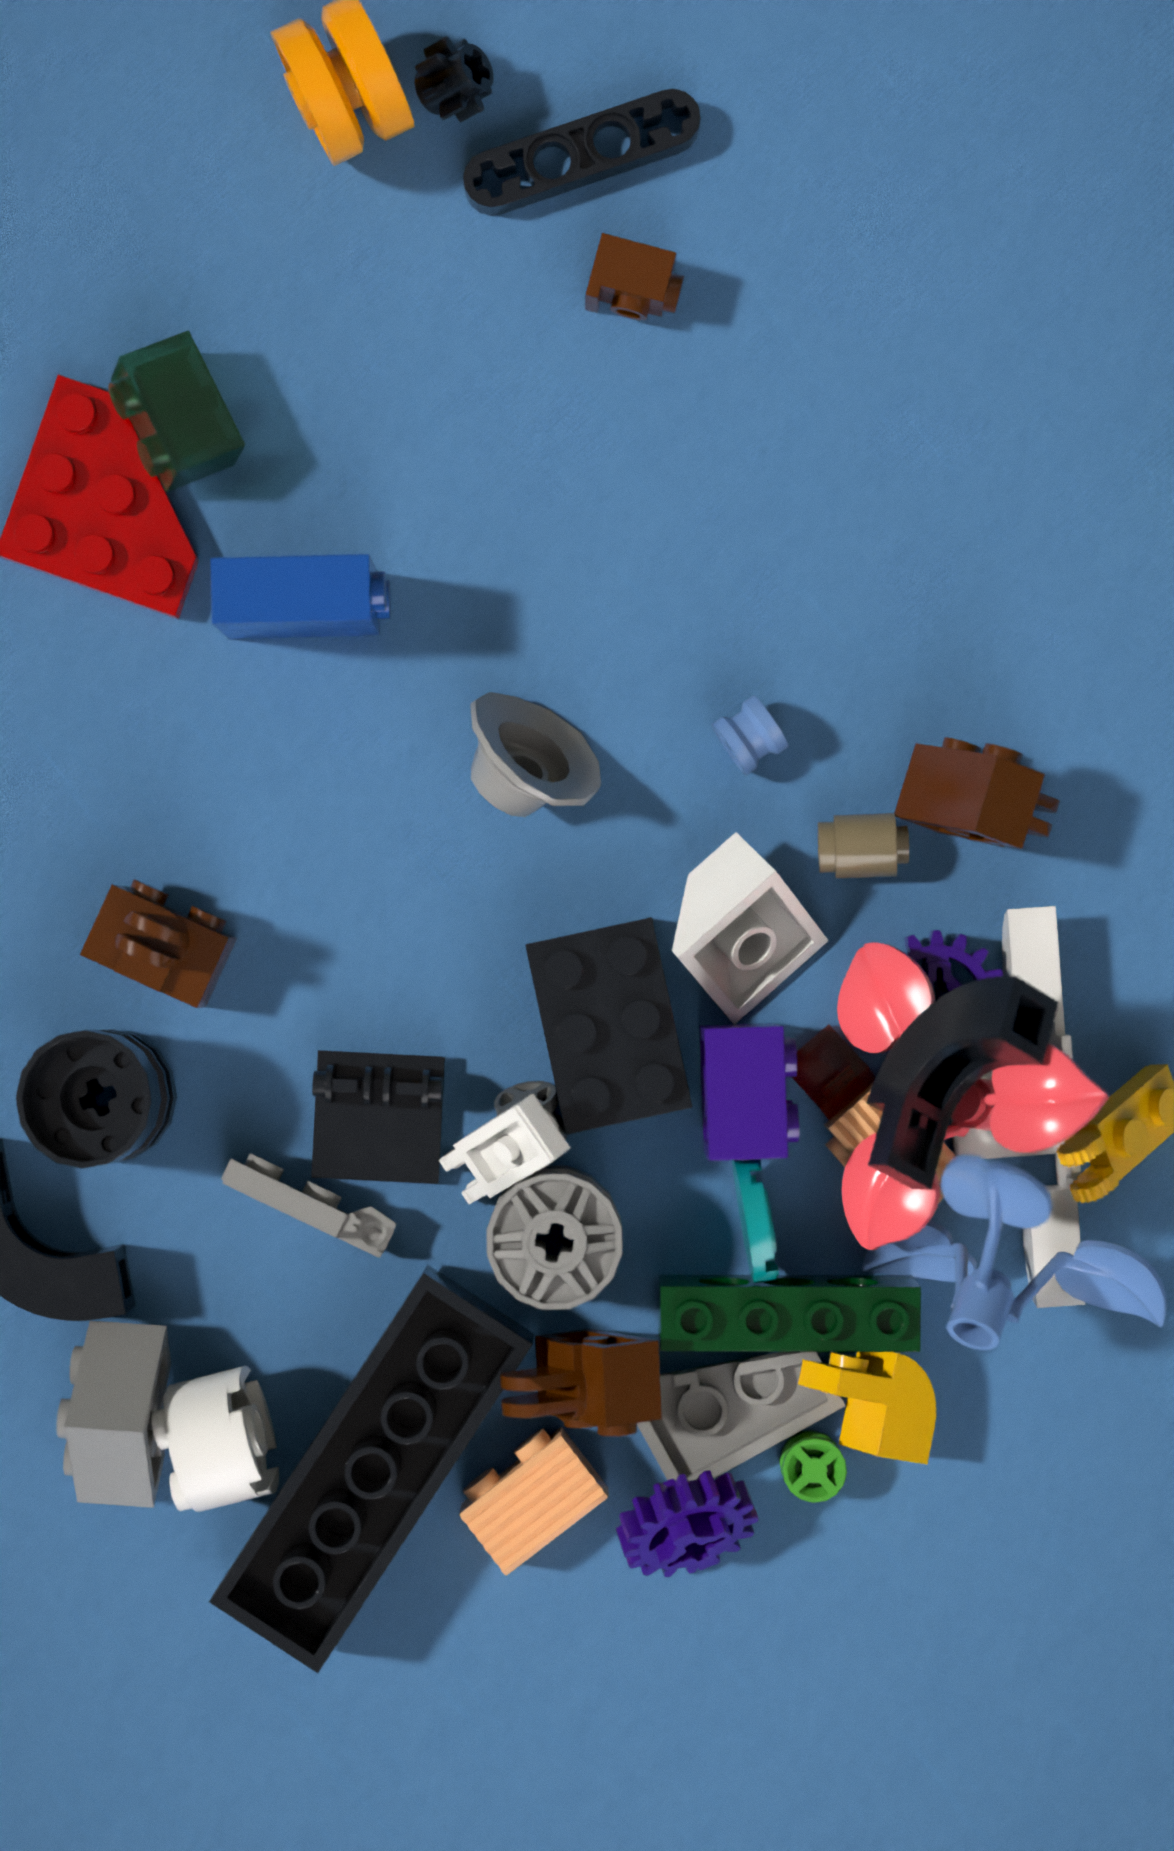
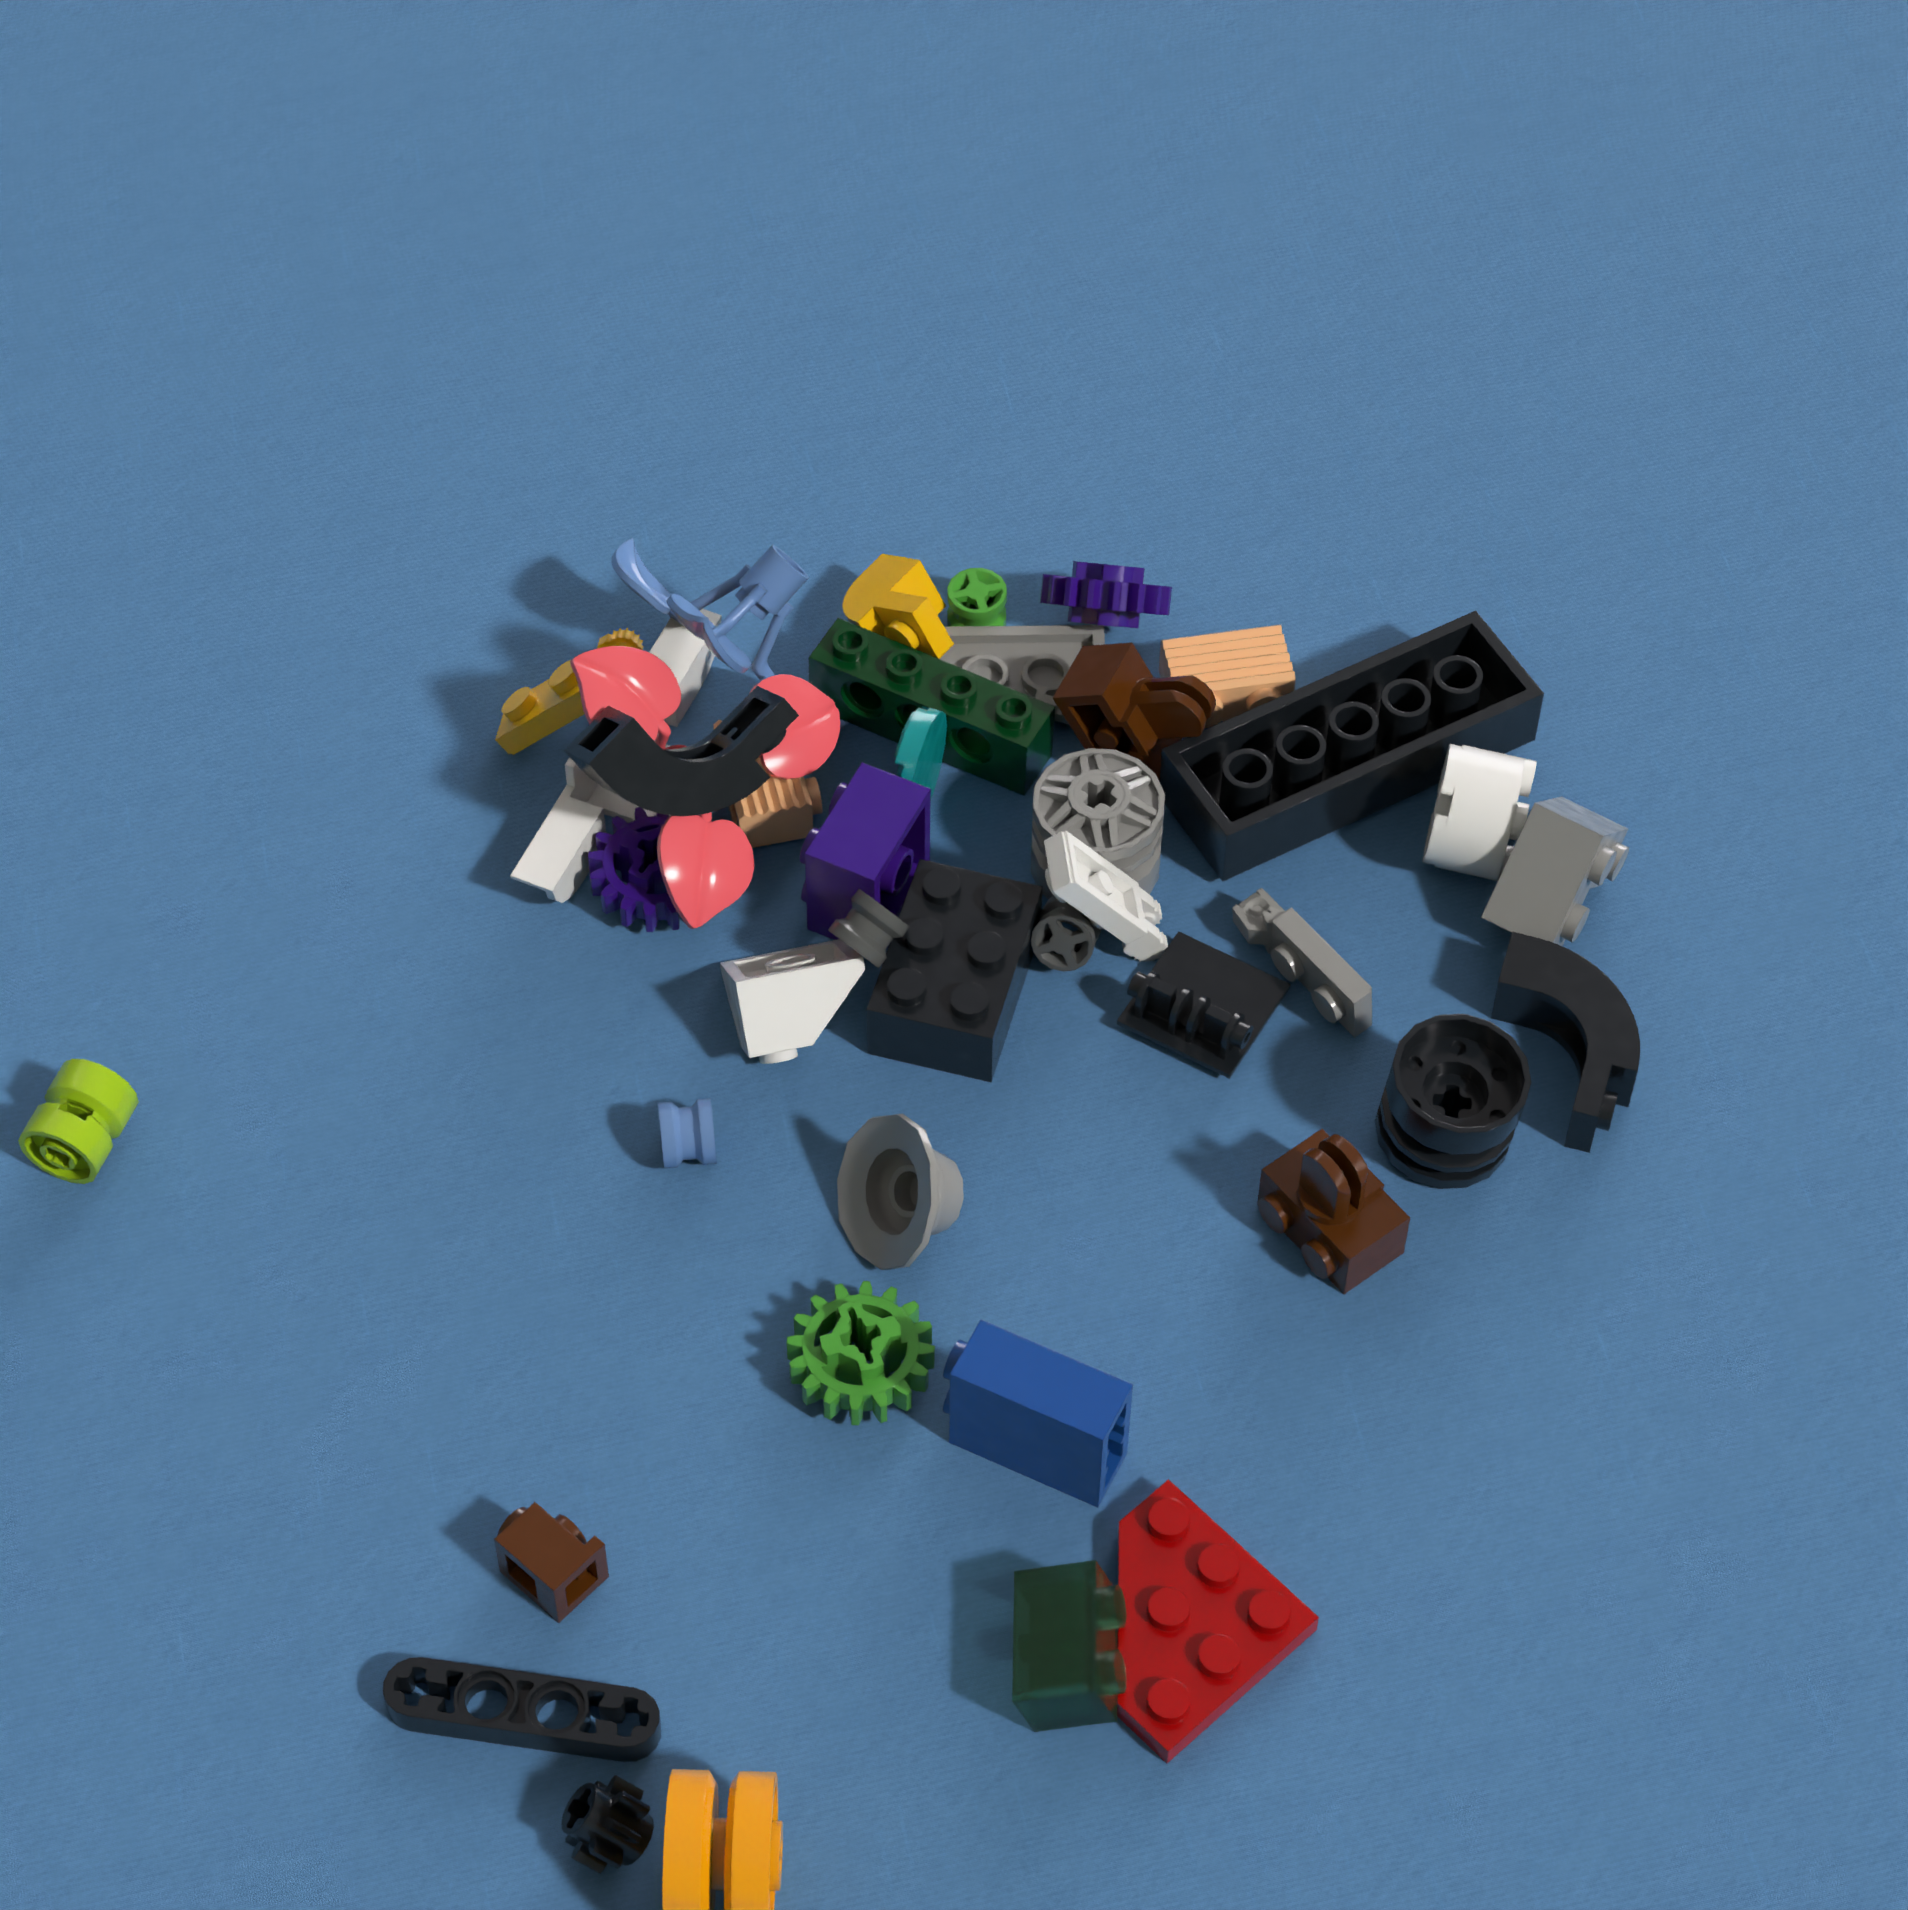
camera: 150 degrees left, 35 degrees down
clear red slope [791,1024,876,1120] -> none
dark tan brick [817,813,909,879] -> none
reddish brown brick [894,737,1060,849] -> none
none -> bright green gear [787,1281,935,1426]
none -> dark grey wheel [828,889,910,968]

